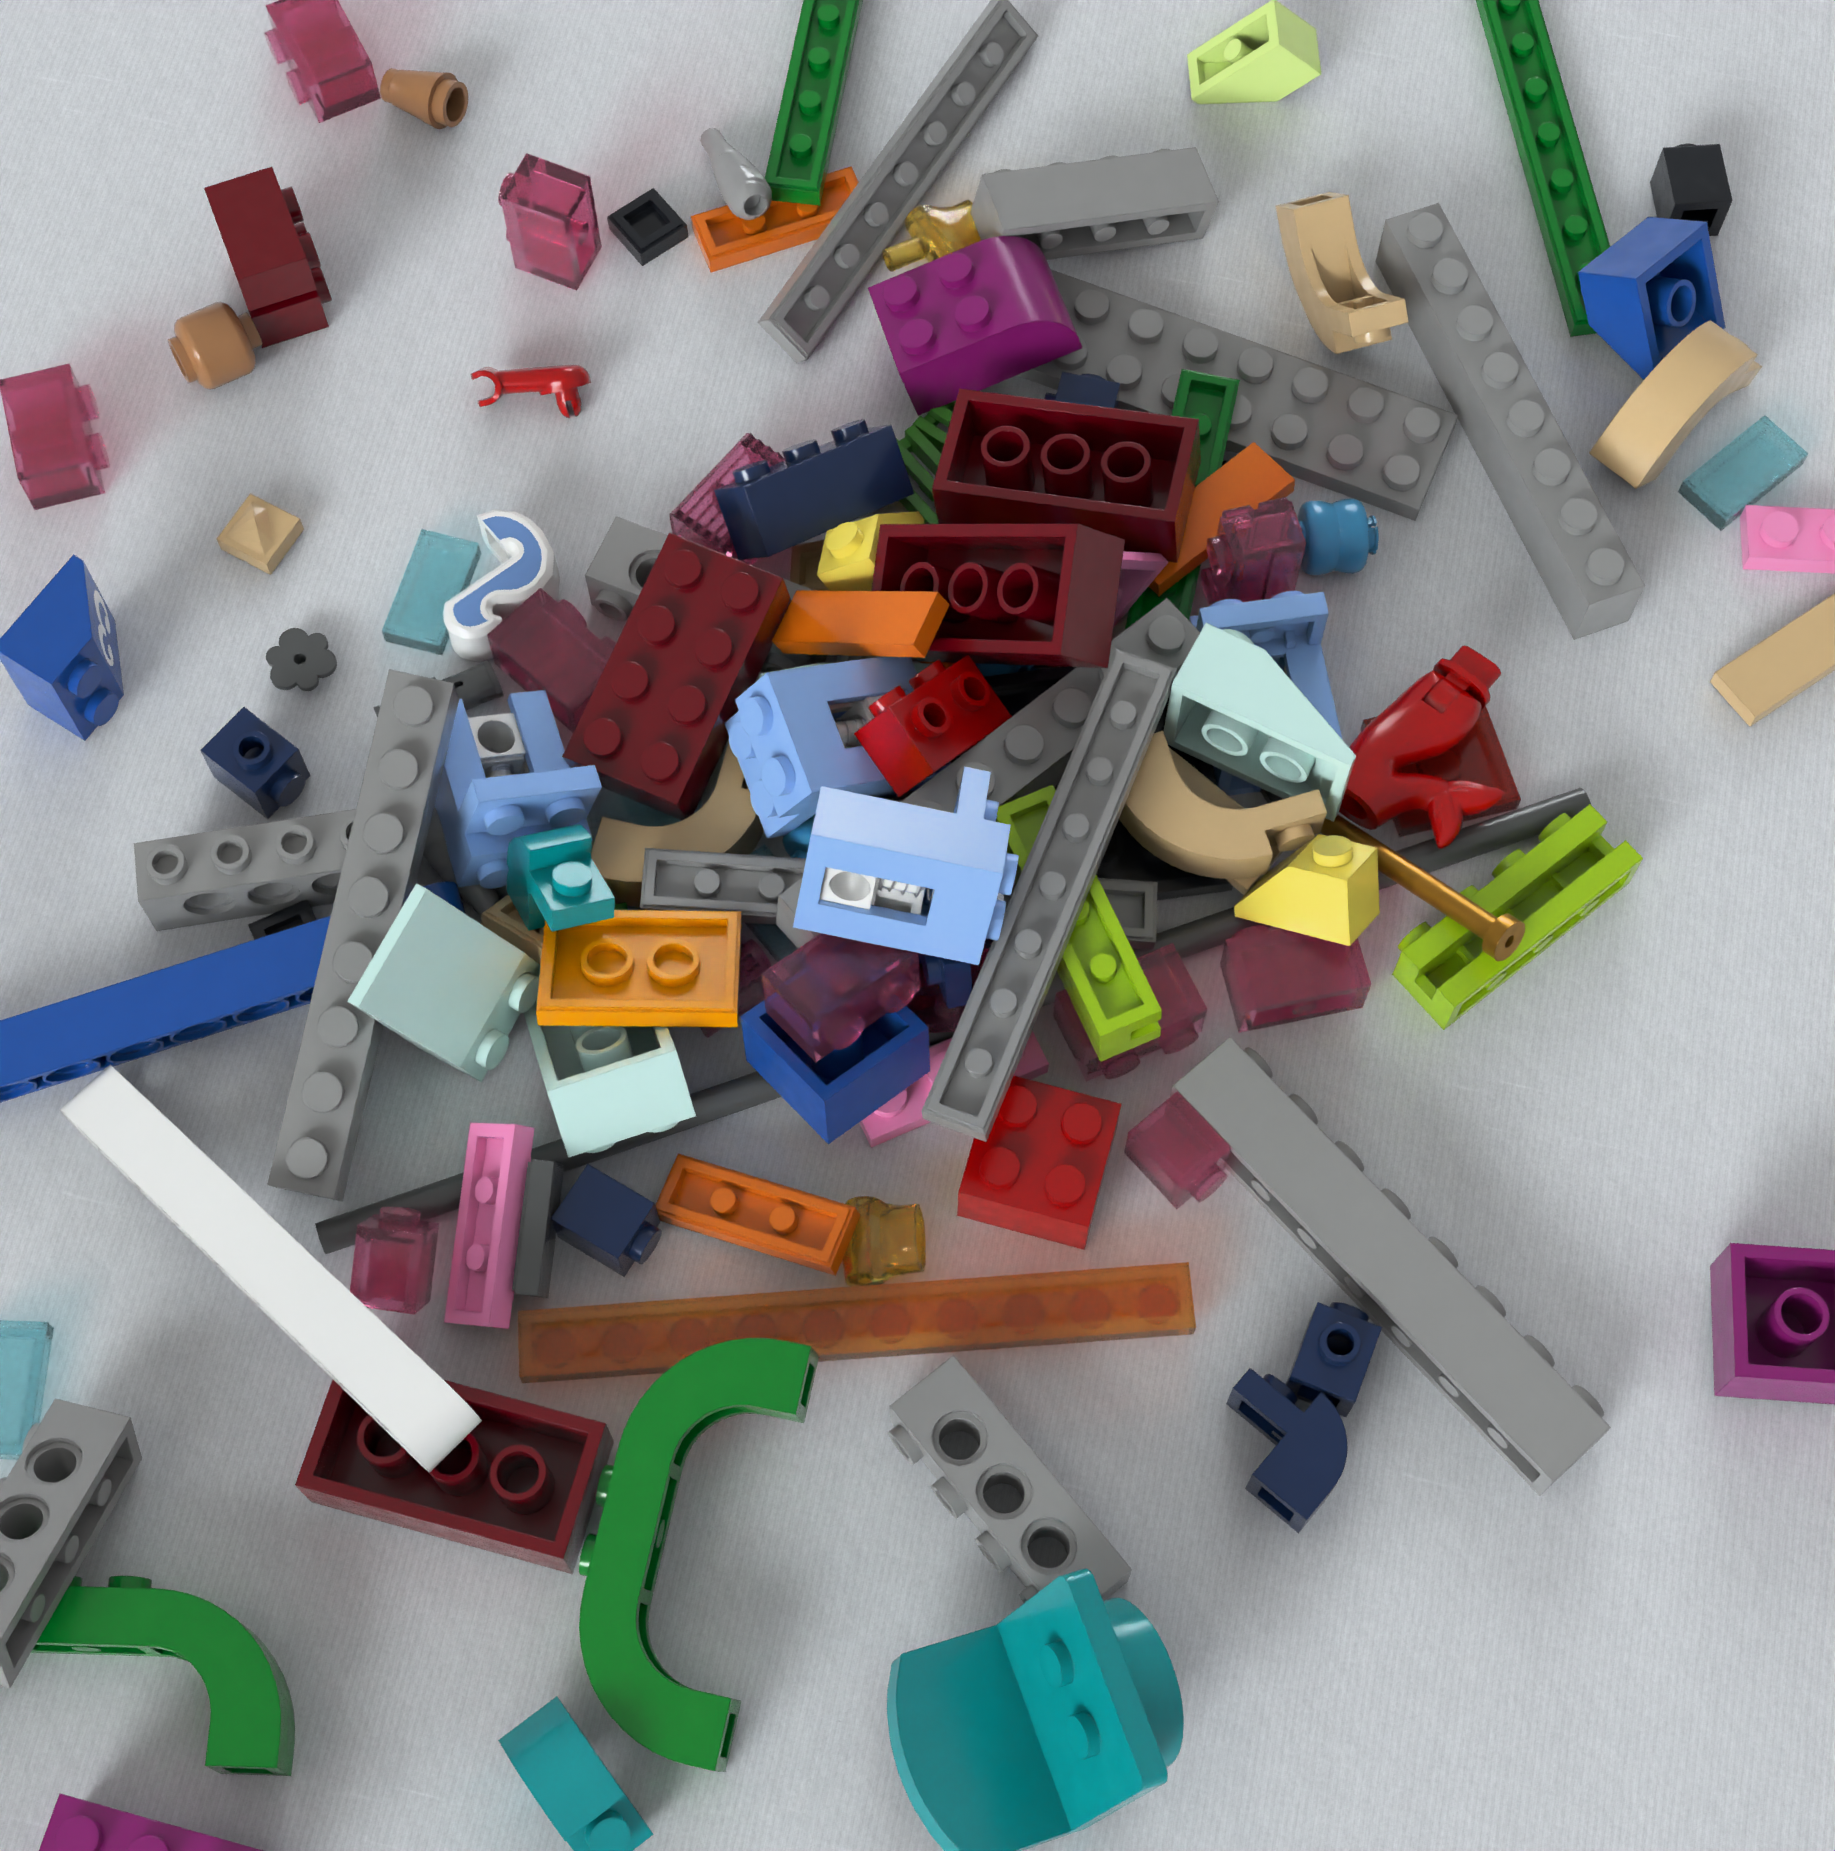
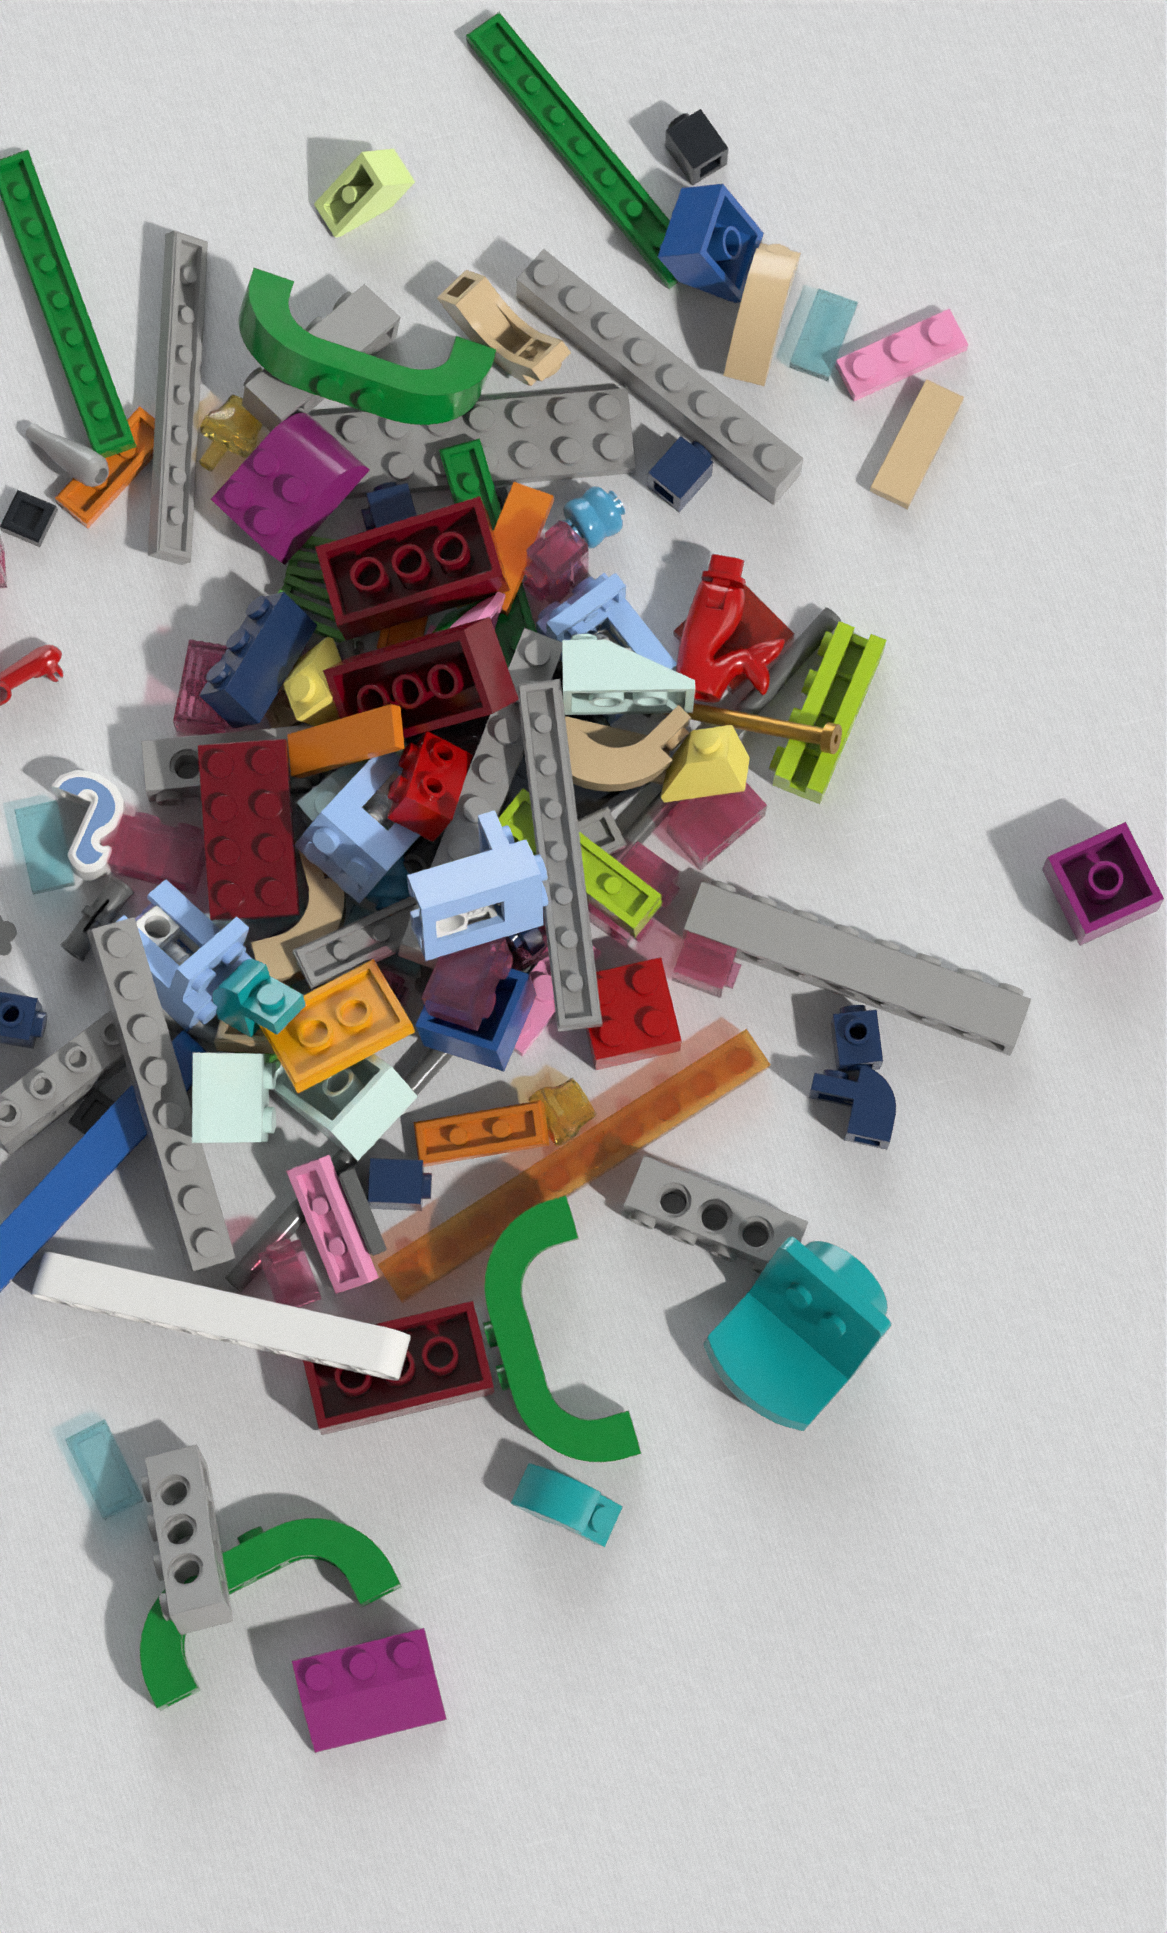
camera: 30 degrees left, 10 degrees up
none -> green arch [239,268,497,425]
none -> dark blue brick [647,436,713,512]

